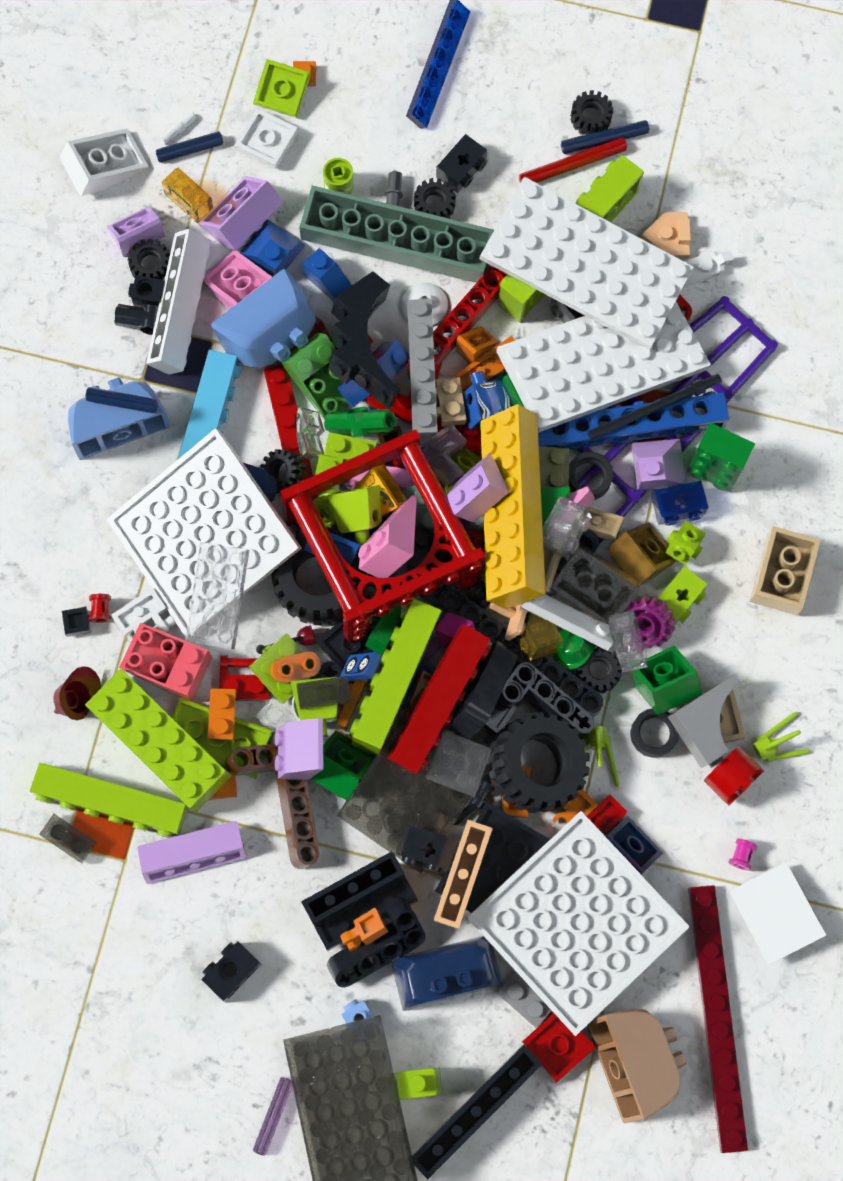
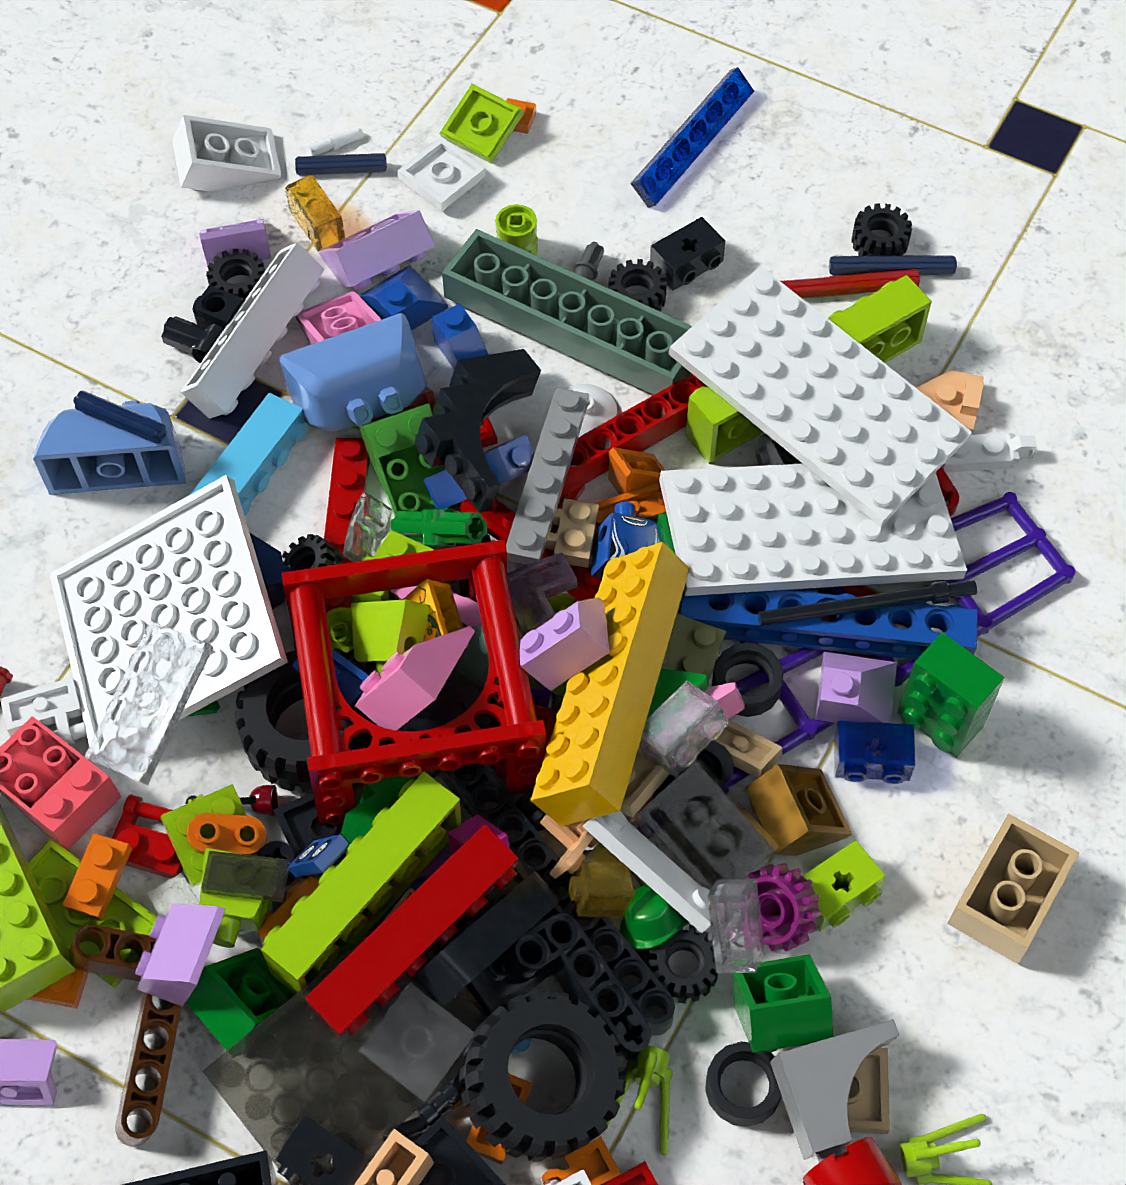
camera: 20 degrees right, 15 degrees down
lime brick [665,520,706,565] -> none

